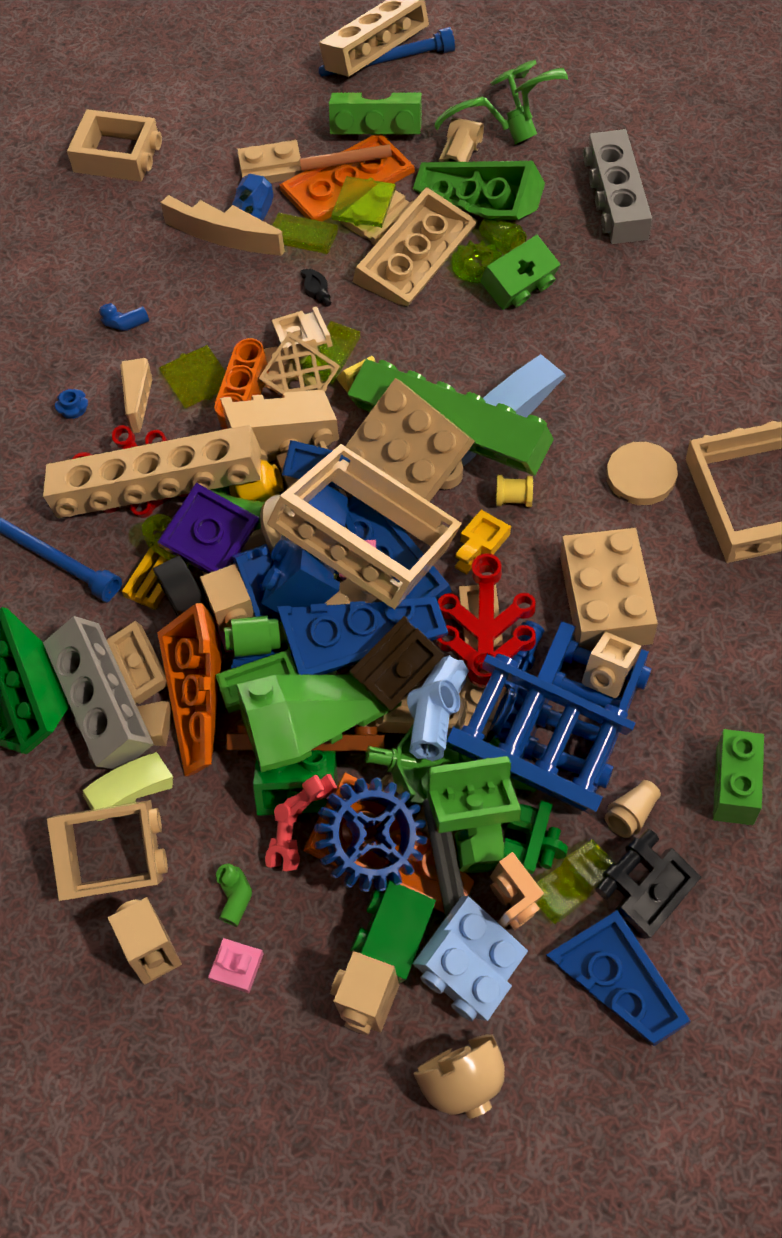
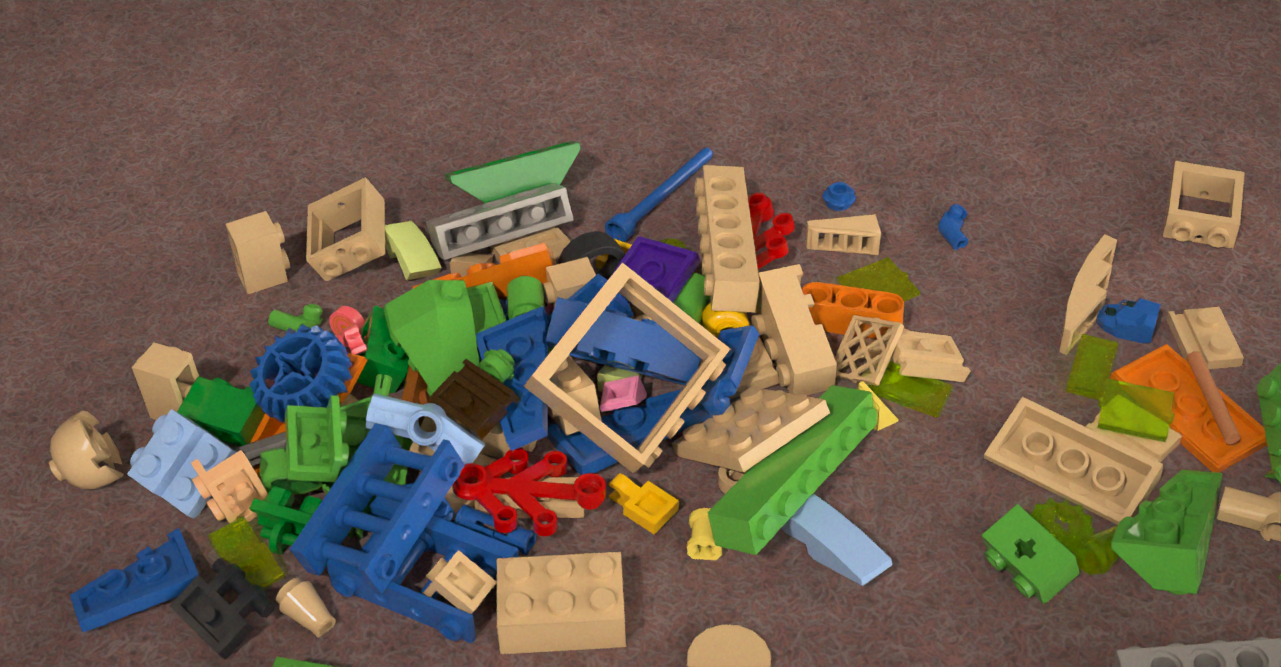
camera: 90 degrees right, 15 degrees down
bright pink tile [208,938,263,993] -> none
black piece [301,269,331,307] -> none
none -> coral tile [329,306,365,335]
none -> bright green plate [479,349,515,383]

